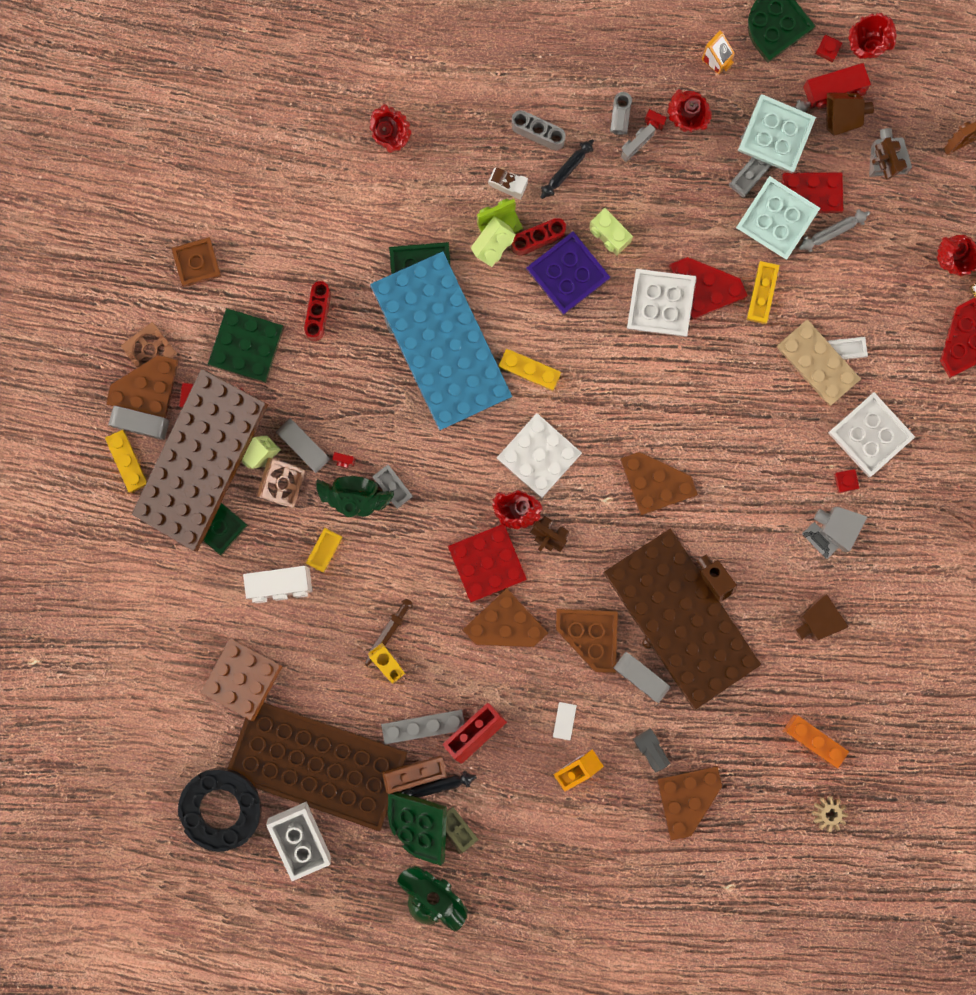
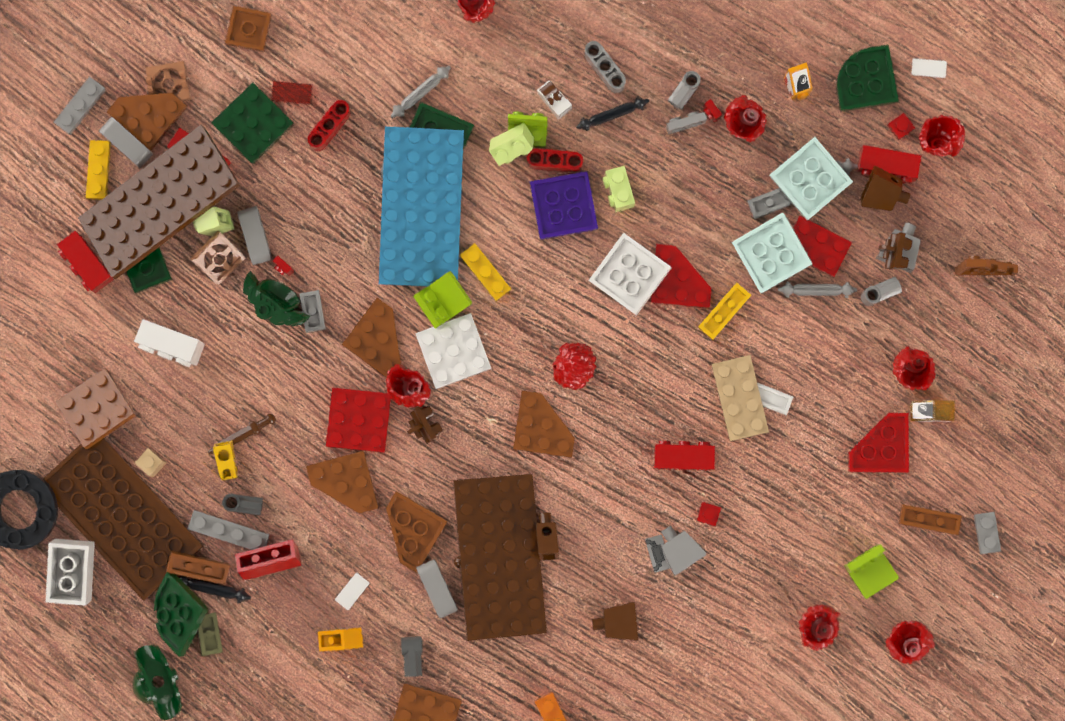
camera: 30 degrees right, 0 degrees up
yellow tile [305,527,343,573] -> none
white plate [828,392,915,478] -> none
none -> light grey plate [54,76,106,135]
none -> red brick [56,230,114,294]
none -> tan brick [135,448,167,477]
none -> dark grey piece [222,494,263,515]
none -> clear red tile [271,81,313,105]
none -> dark orange plate [342,298,401,378]
none -> light grey wheel [391,66,451,118]
none -> lime bracket [413,271,472,329]
none -> red hair [553,343,597,390]
none -> red brick [654,441,715,471]
none -> light grey piece [860,277,902,306]

